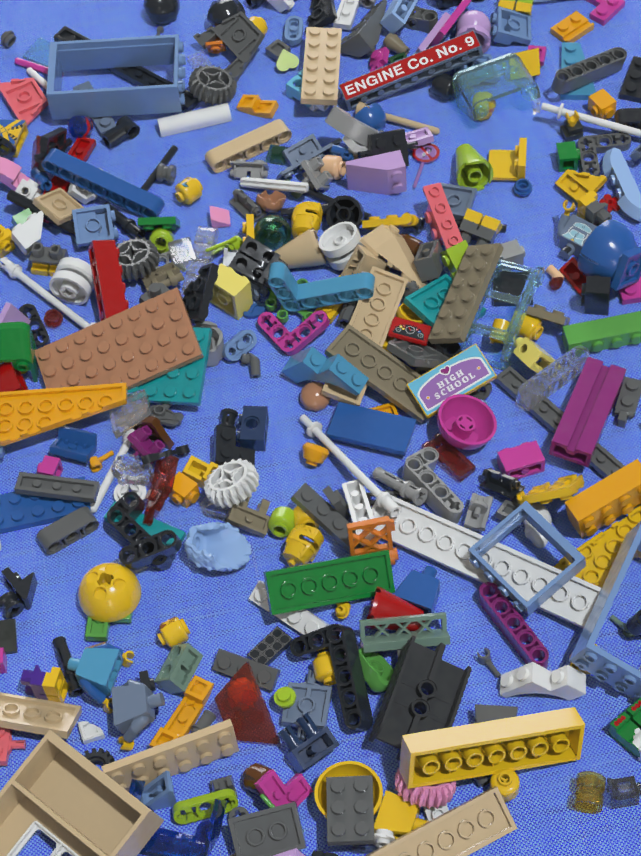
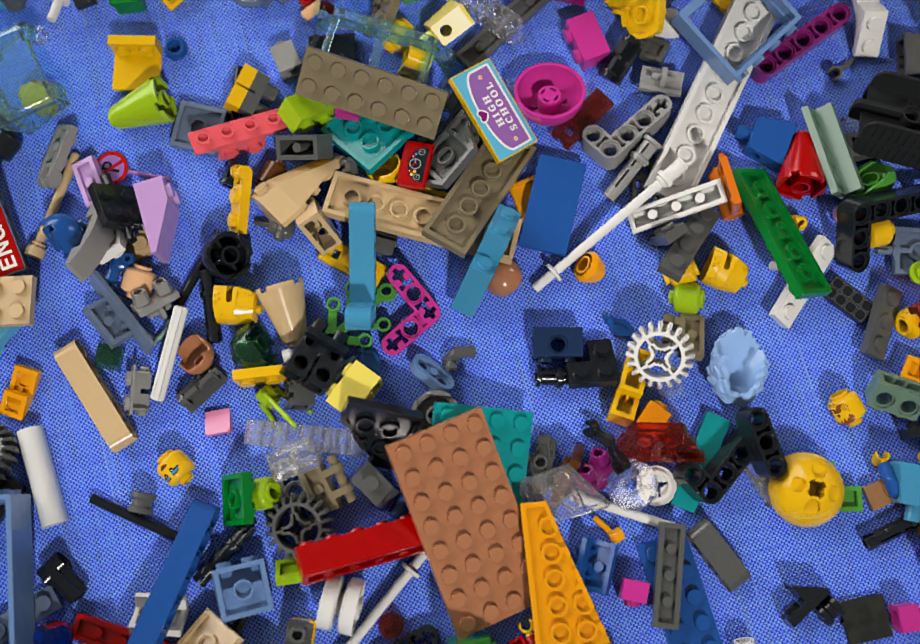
camera: 100 degrees left, 25 degrees up
white wheel [318,222,365,271] -> none
none -> light grey hinge [37,125,79,189]
none -> blue piece [602,314,635,341]

